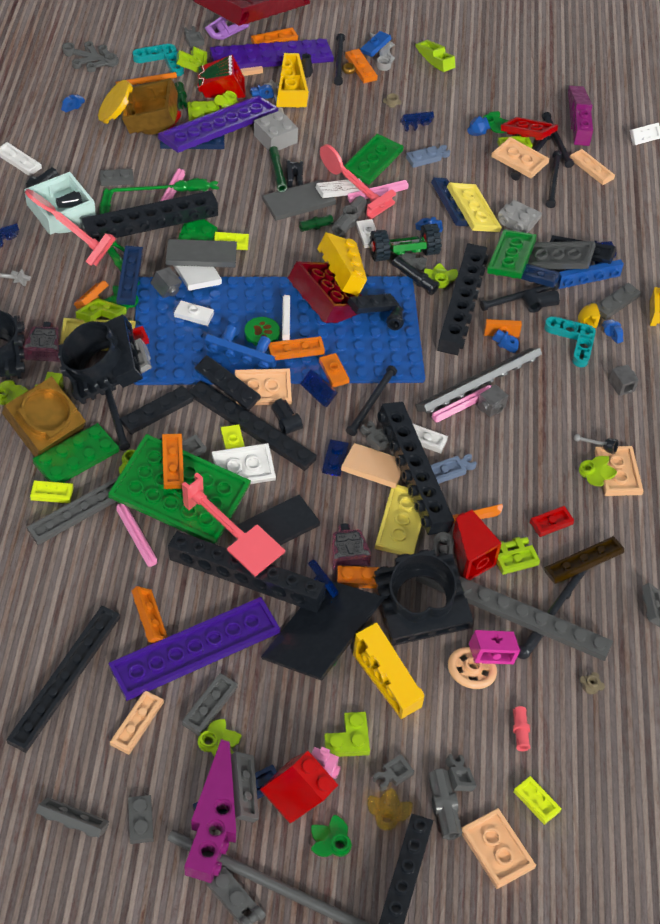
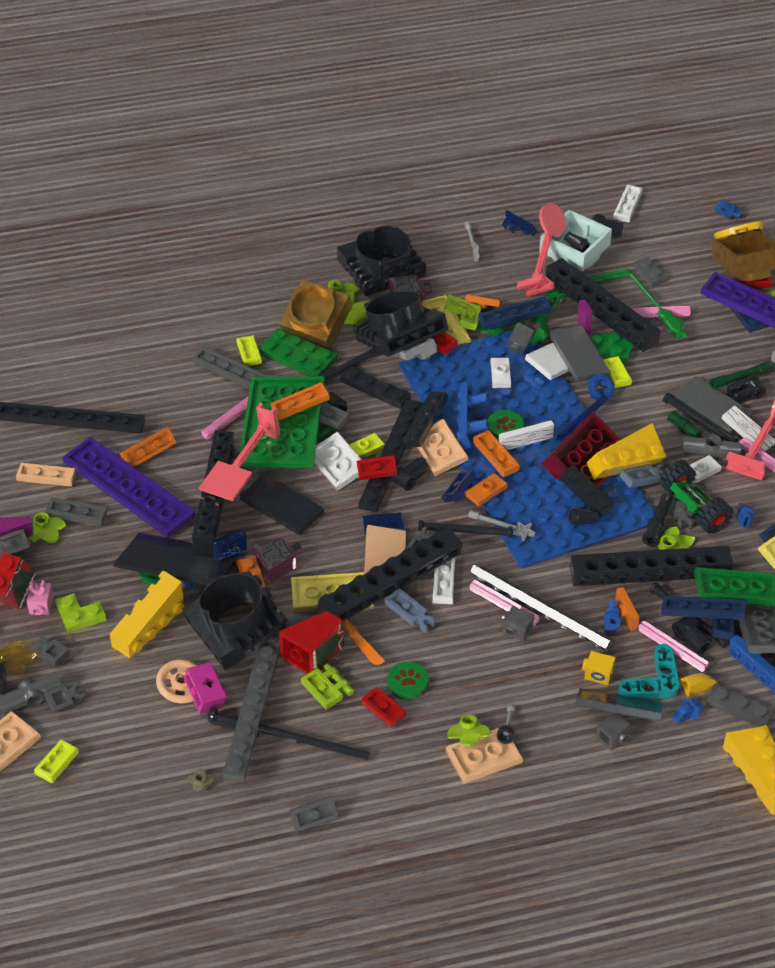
camera: 75 degrees right, 5 degrees down
coral pin [513,706,530,751] -> none
dark brown tile [544,536,624,584] -> none
none -> red plate [356,455,397,481]
none -> green tile [387,661,429,699]
none -> light grey piece [468,510,535,541]
none -> green plate [530,322,553,345]
none -> clear blue bar [557,395,608,441]
none -> black tile [575,688,663,721]
none -> magenta tile [577,300,593,336]
none -> yellow brick [582,651,615,685]
none -> blue gear [587,373,614,403]
none -> sand blue plate [619,464,664,488]
none -> bright pink axle [638,620,709,672]
none -> dark blue plate [661,596,747,620]
none -> black bar [663,392,739,443]

